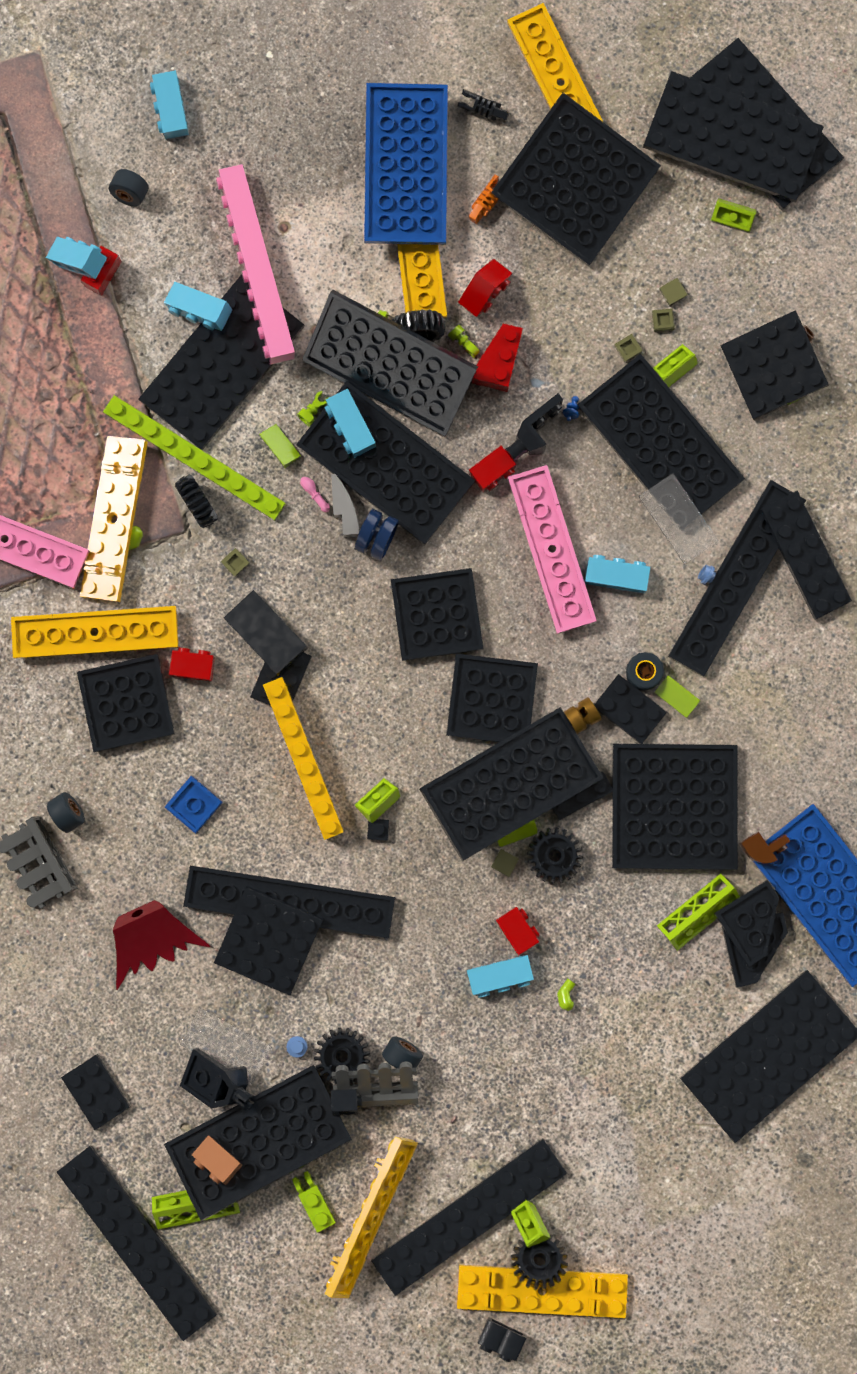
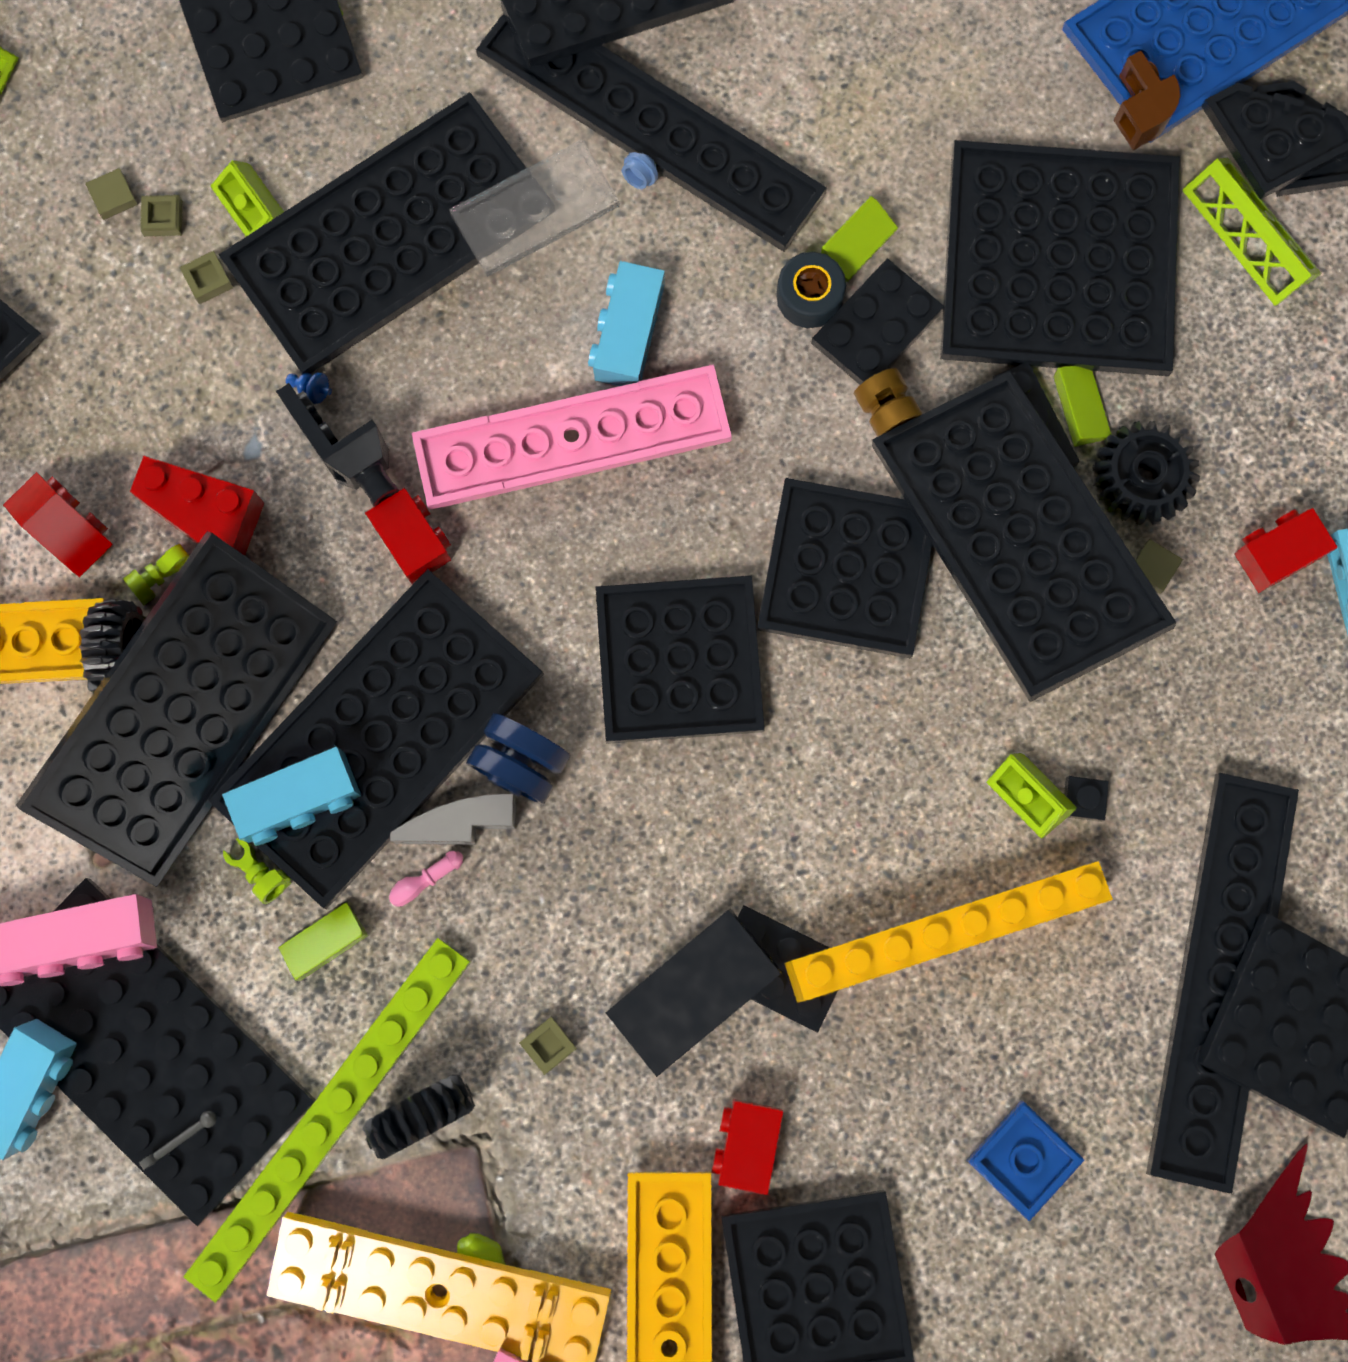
camera: 90 degrees left, 5 degrees down
none -> dark grey hinge [139,1111,217,1170]
none -> lime slope [1053,366,1111,447]

